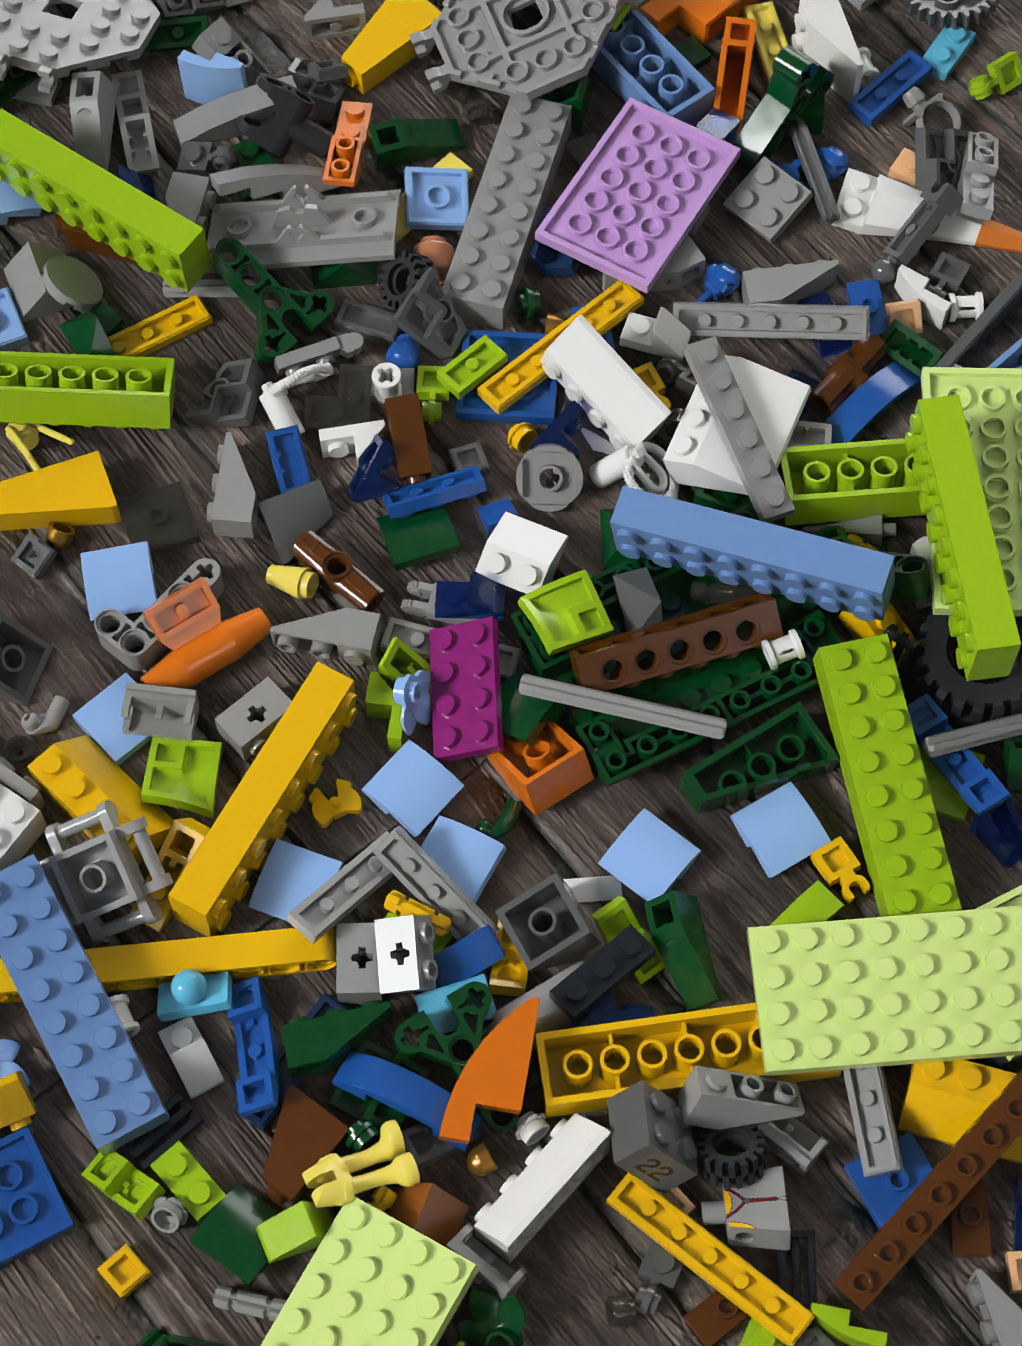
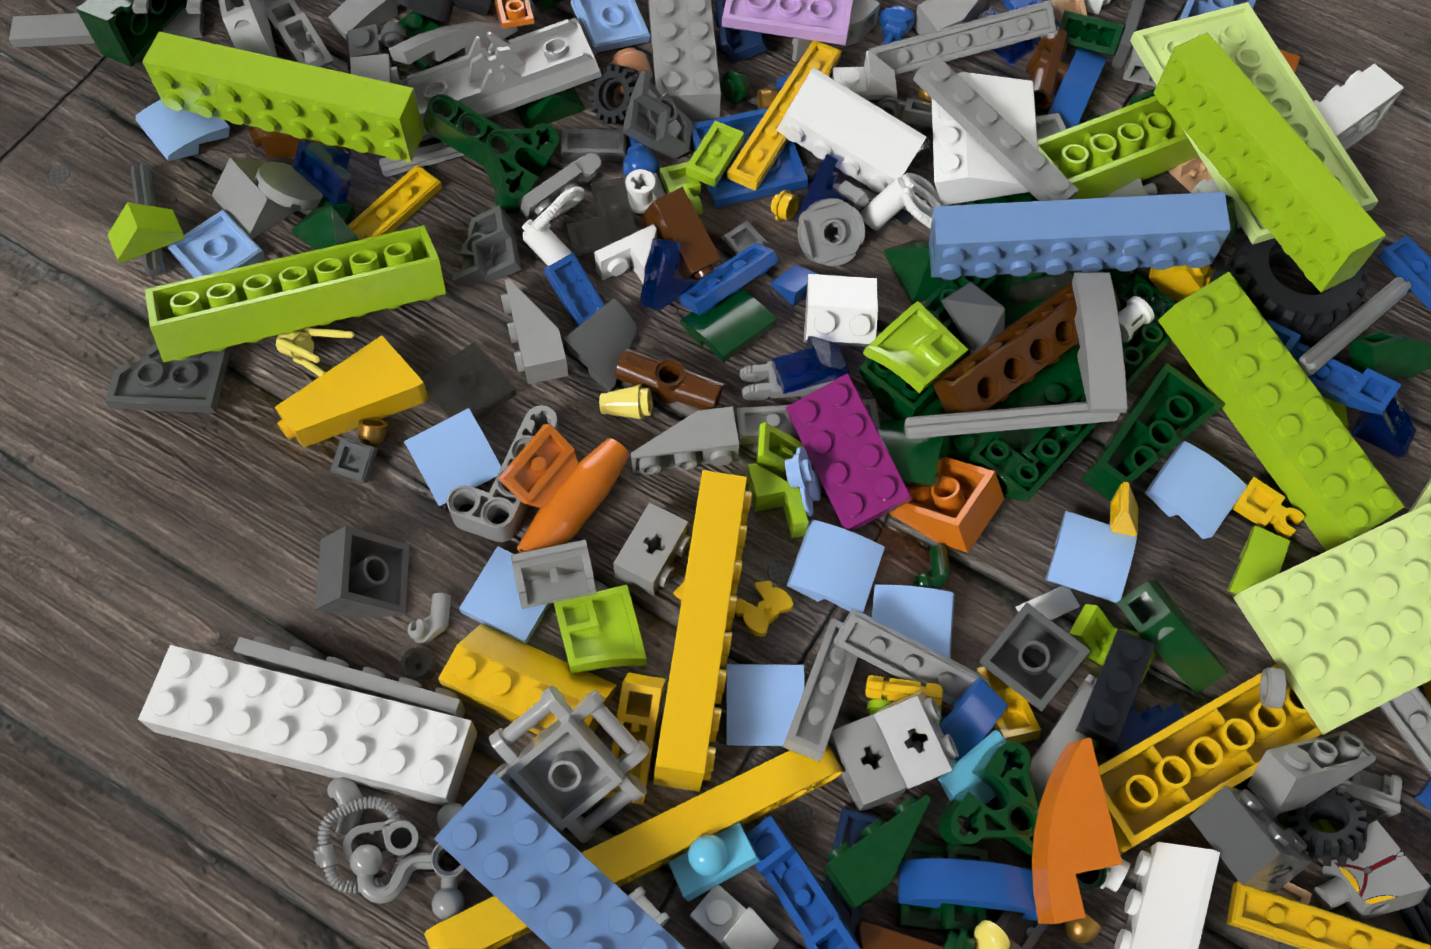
camera: 25 degrees left, 0 degrees up
none -> clear blue slope [293,139,353,205]
none -> light grey tile [838,180,869,211]
none -> light grey slope [1072,272,1127,413]
none -> yellow slope [1110,482,1138,536]
none -> light grey tile [1260,667,1286,709]

